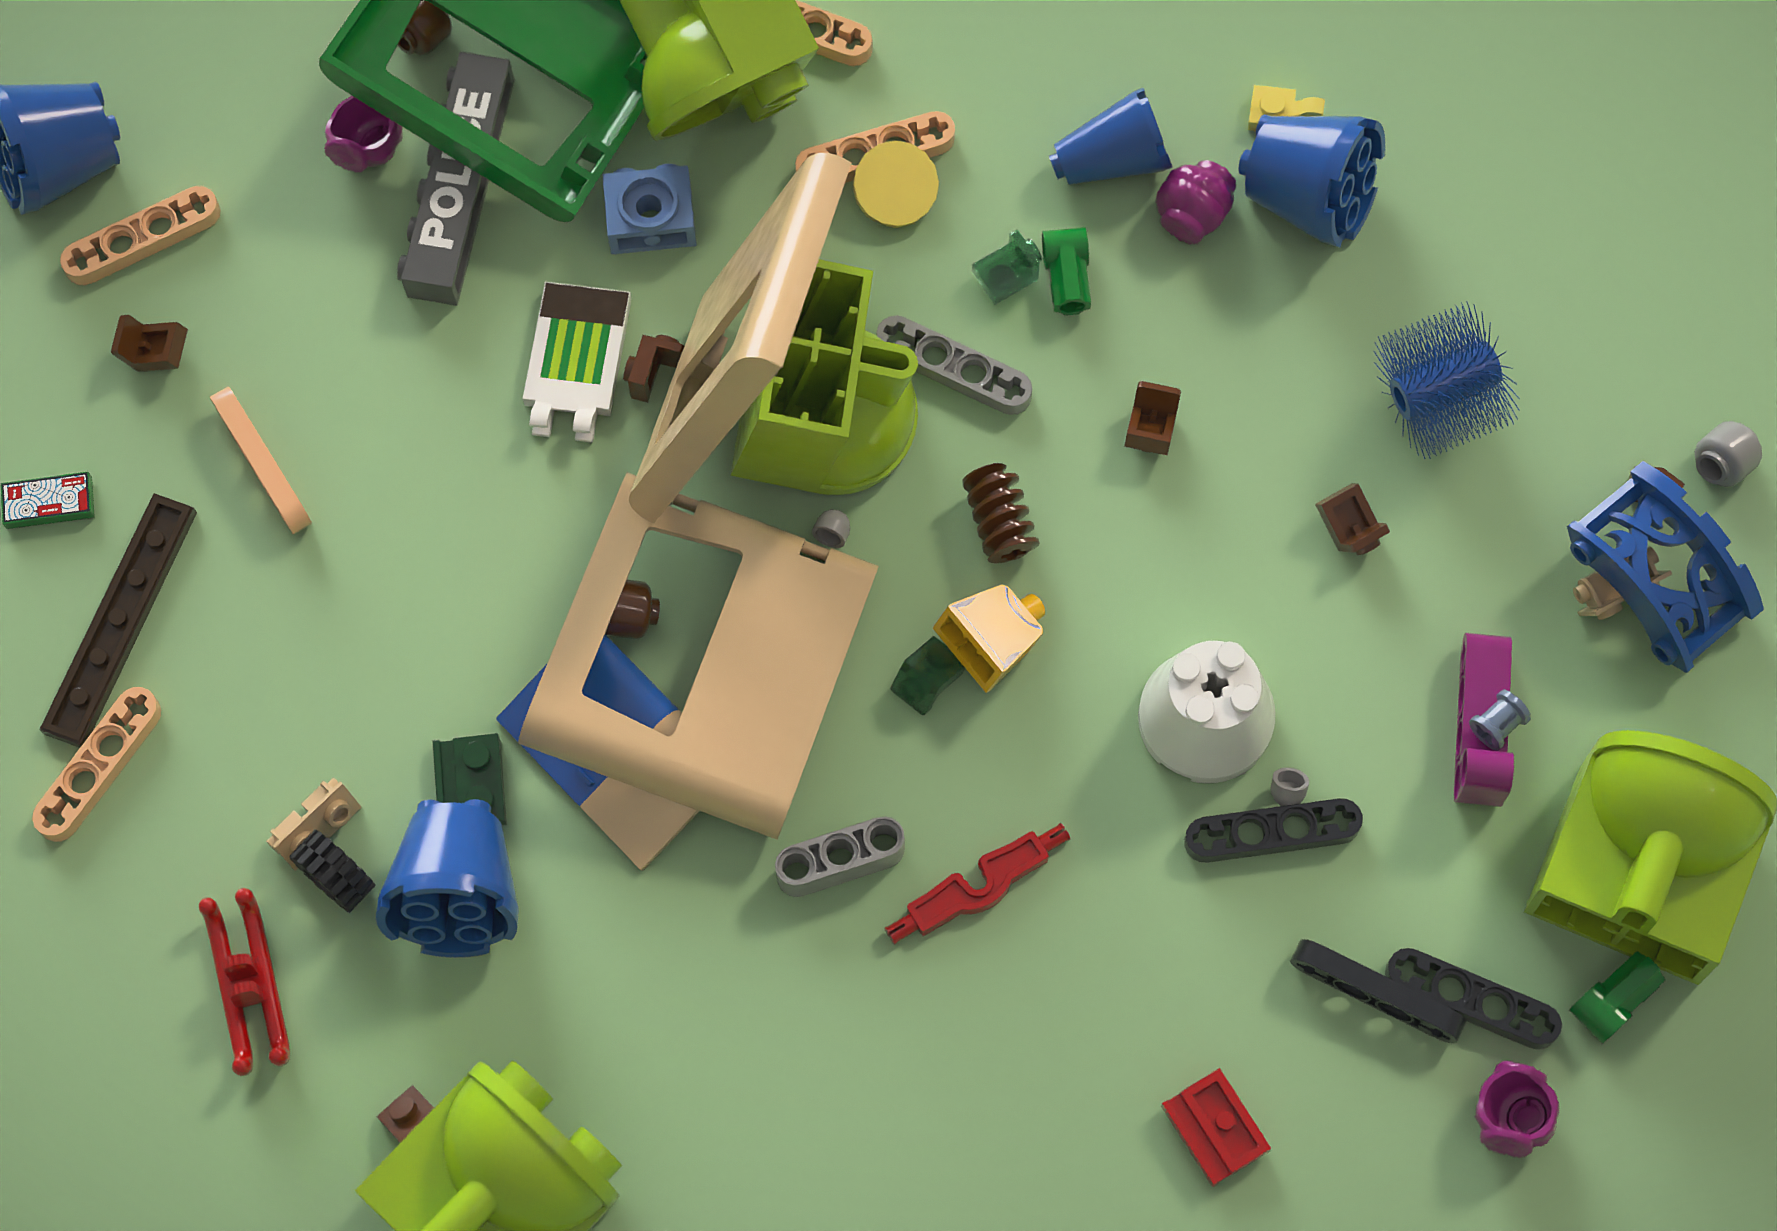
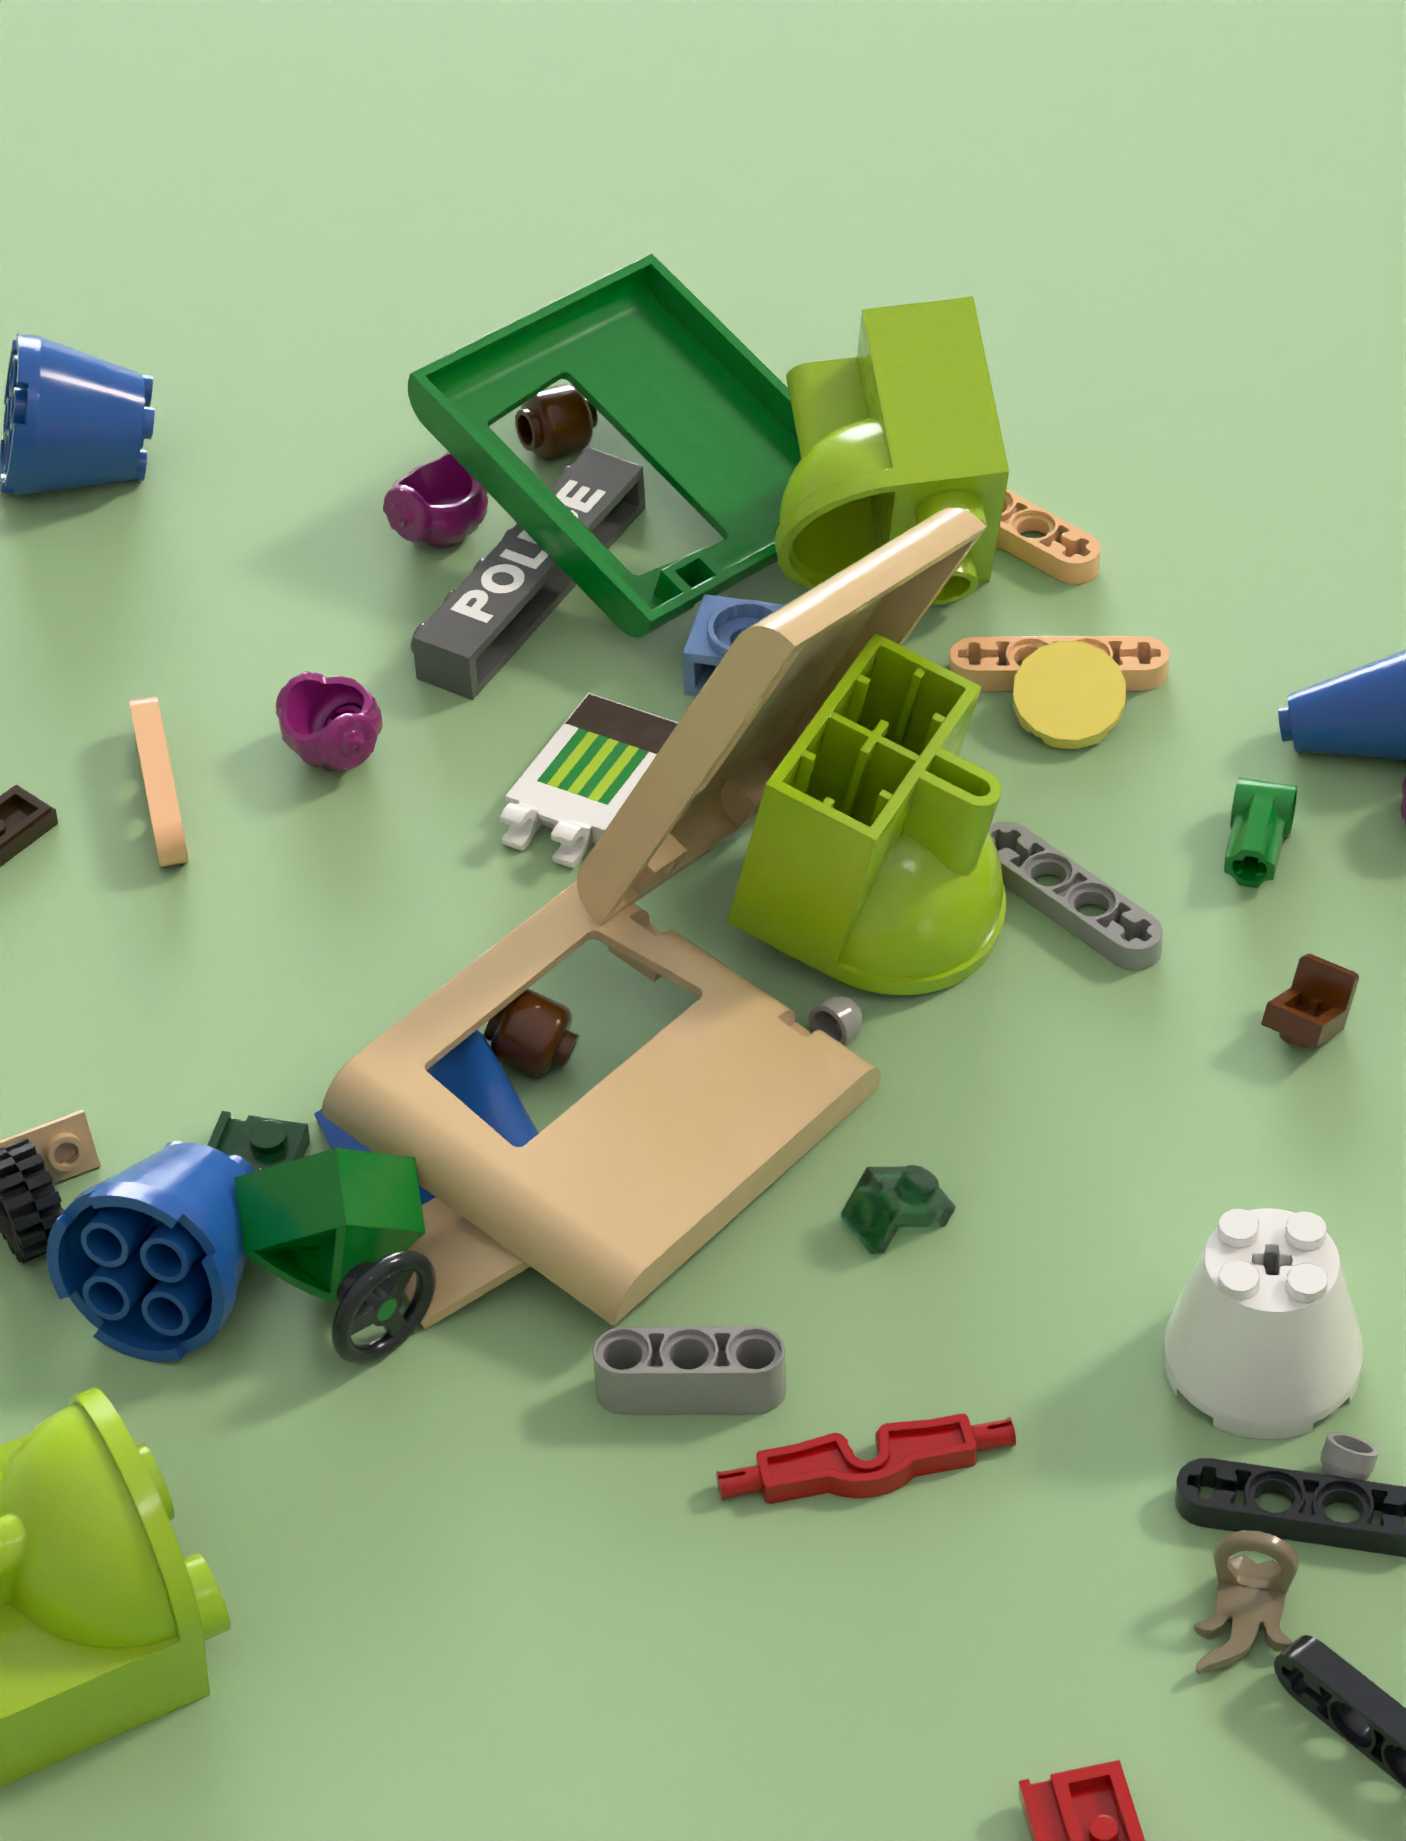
camera: 20 degrees right, 25 degrees down
light nougat beam [60,186,221,285] -> none
reddish brown bracket [111,315,188,372] -> none
yellow torso [932,584,1045,693] -> none
reddish brown piece [962,463,1040,564] -> none
clear green bracket [972,229,1042,304] -> none
none -> green piece [234,1148,436,1364]
none -> magenta hair [276,671,383,771]
none -> dark tan piece [1194,1530,1299,1674]

